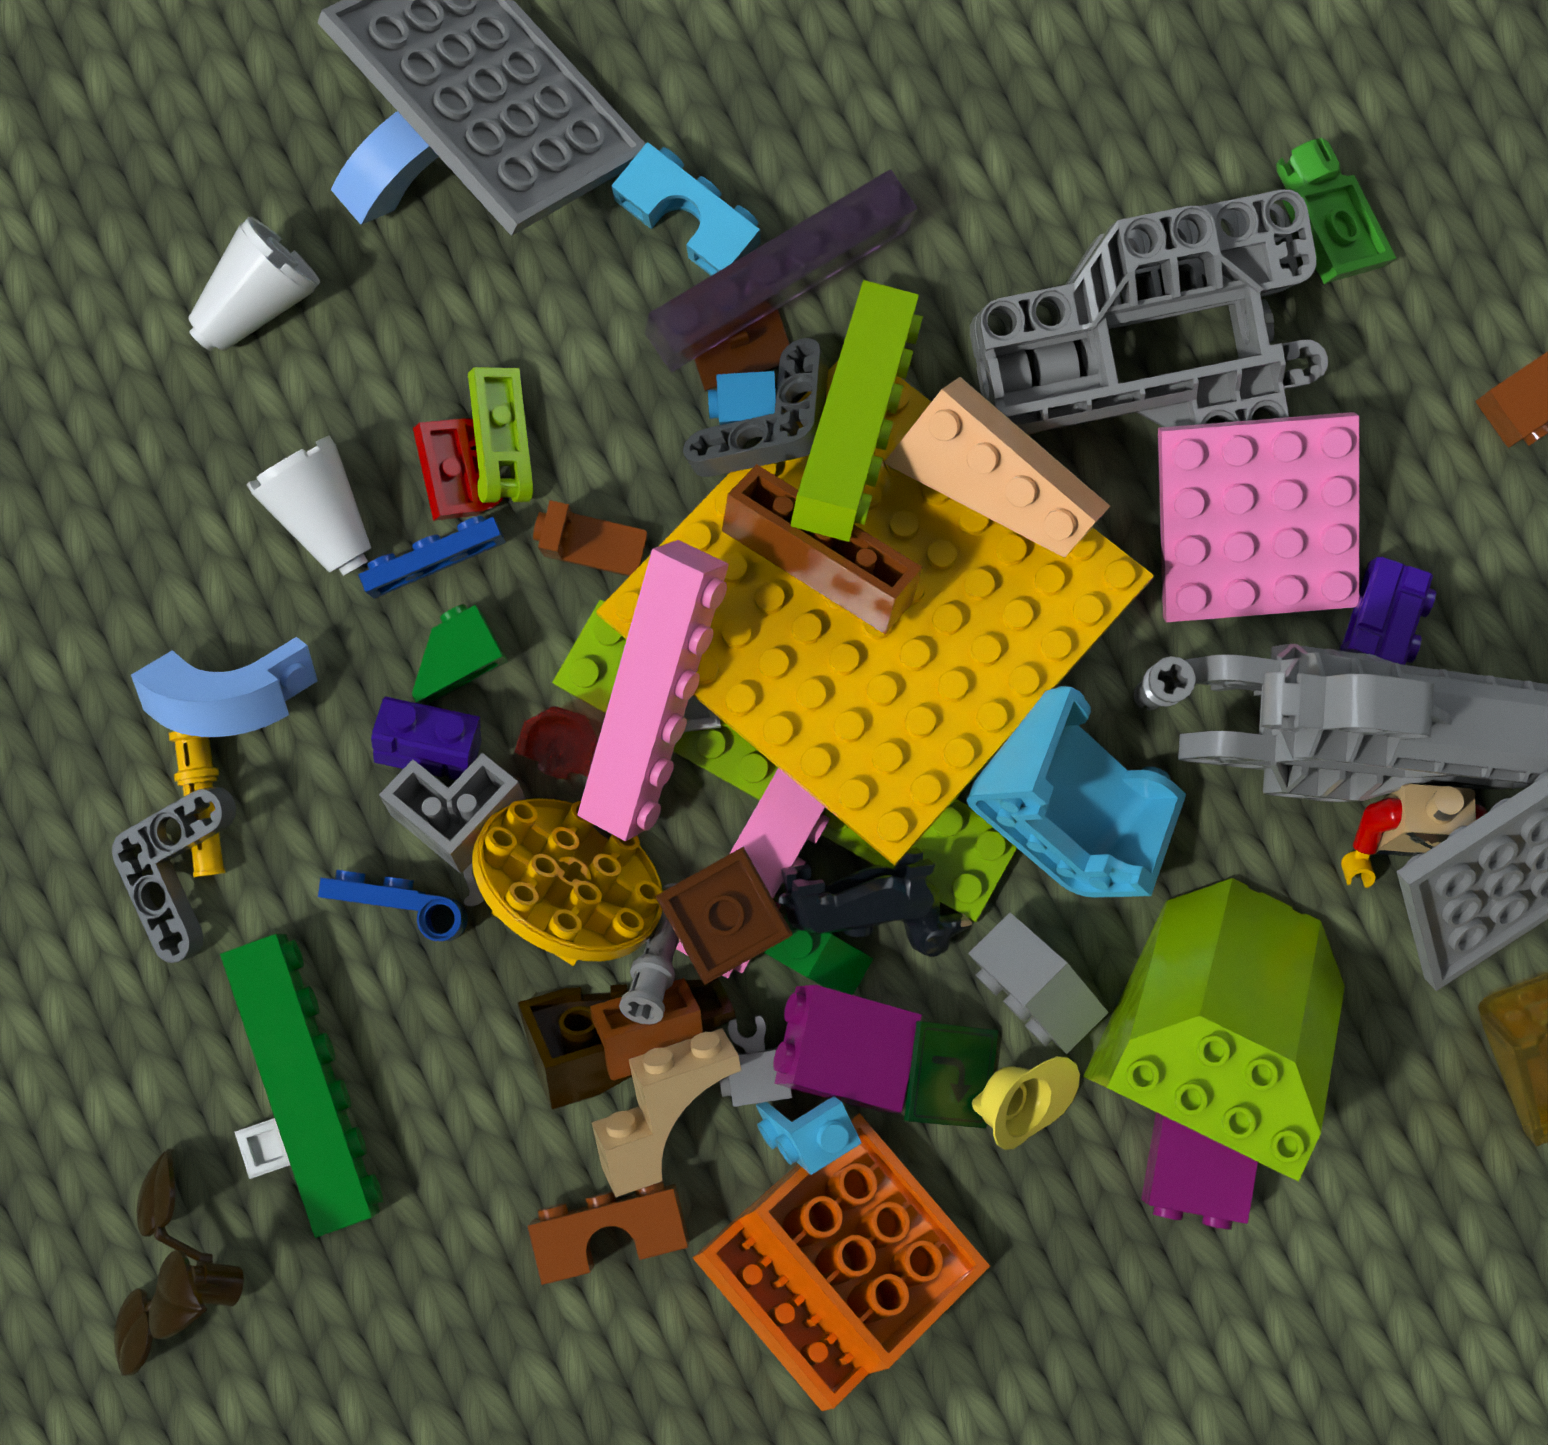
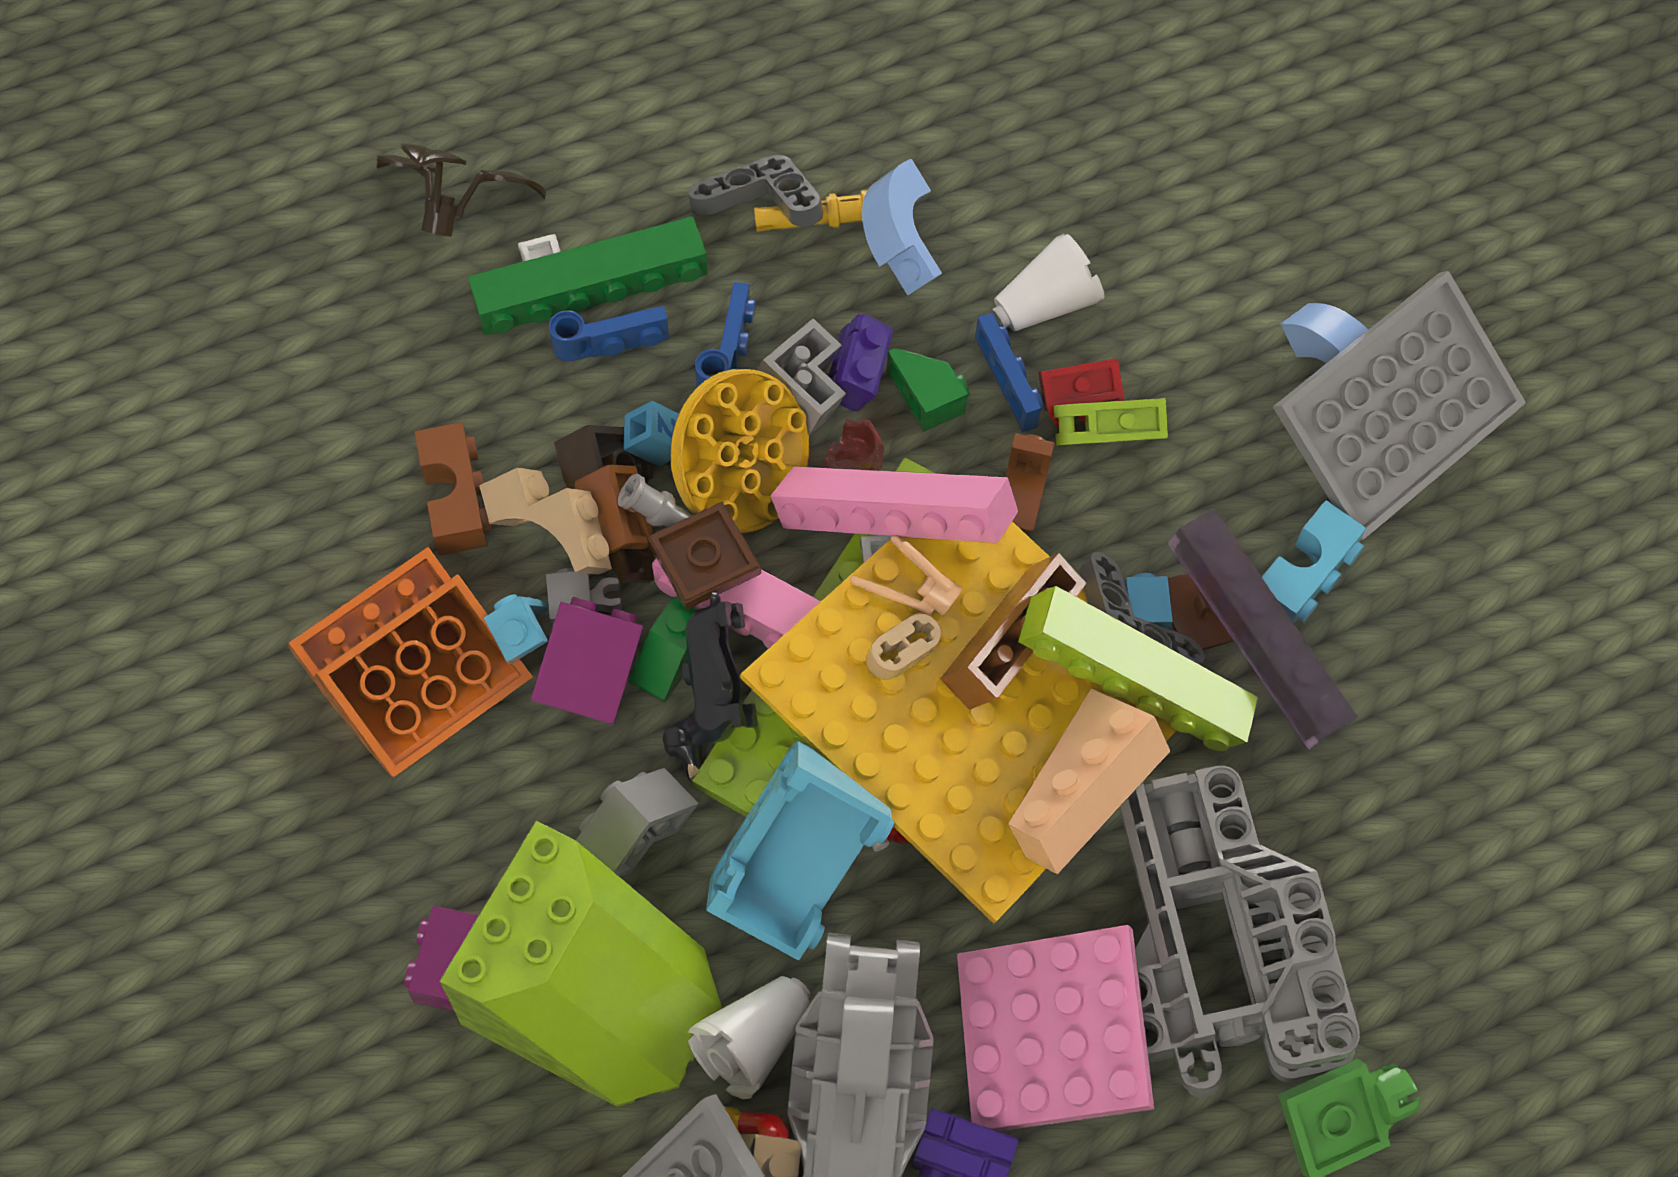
camera: 85 degrees right, 20 degrees down
white cone [188,217,320,351] -> none
dark green piece [904,1021,999,1128] -> none
light yellow piece [972,1056,1080,1150] -> none
light grey pin [1133,656,1196,711] -> none
none -> blue plate [549,306,669,361]
none -> dark azure brick [624,401,679,467]
none -> white cone [688,976,810,1099]
none -> light nougat plant [850,535,962,616]
none -> tan beam [866,614,941,679]

